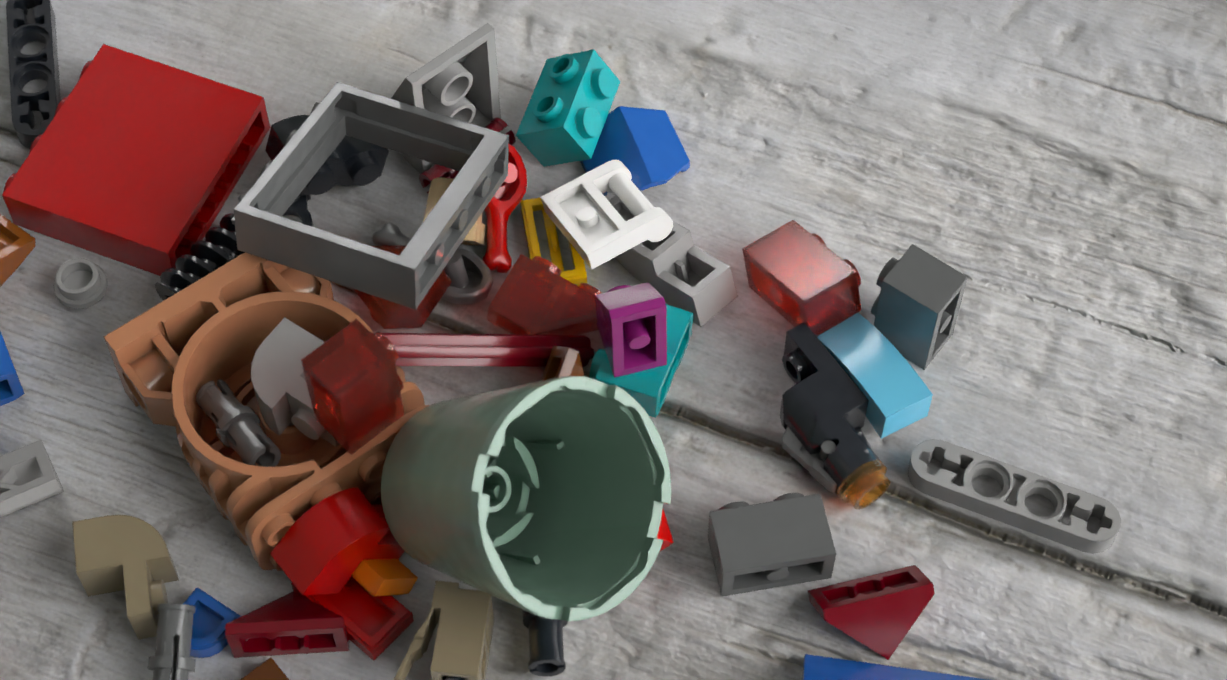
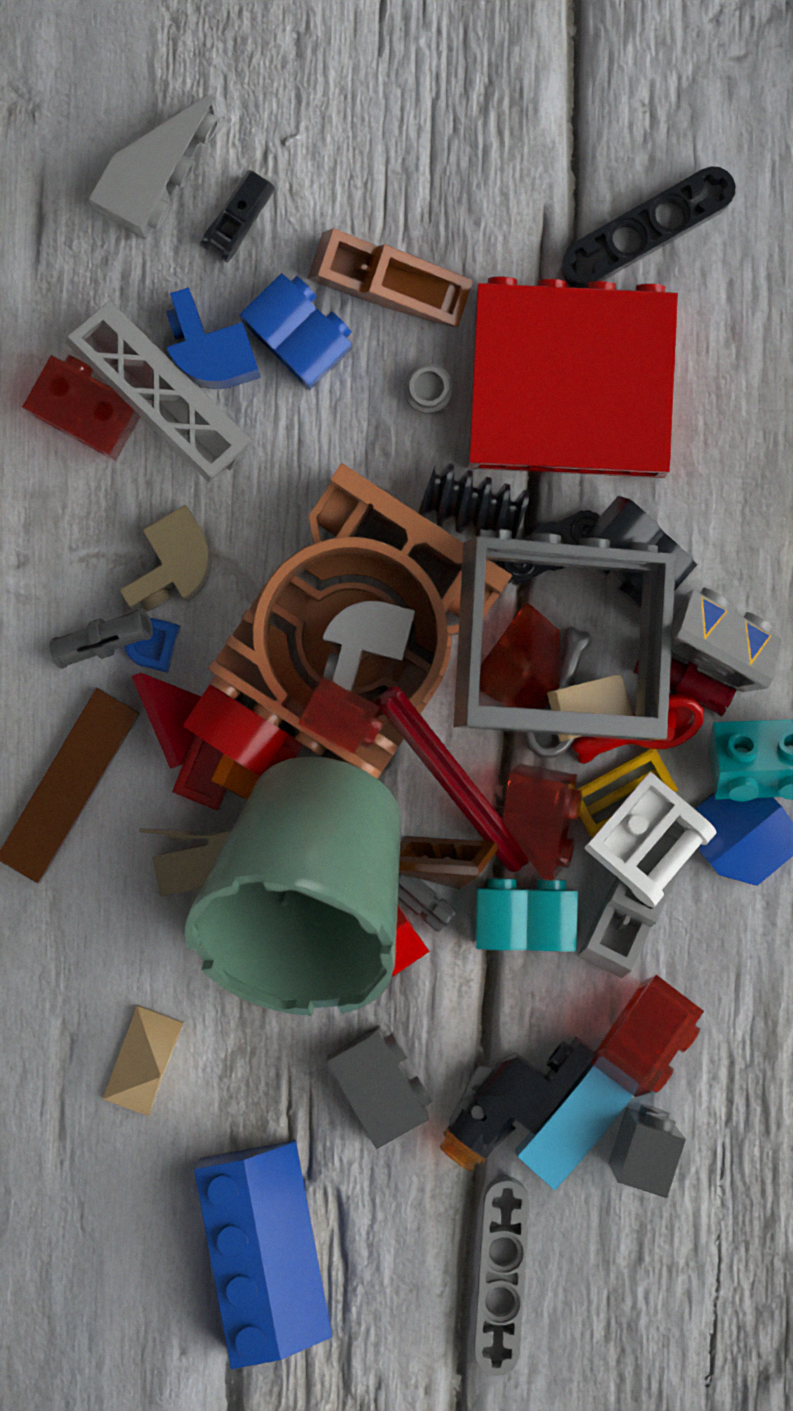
camera: 65 degrees right, 30 degrees up
dark grey pin [196,379,281,467] -> none
magenta slope [595,282,667,378] -> none
dark red slope [808,565,935,660] -> none

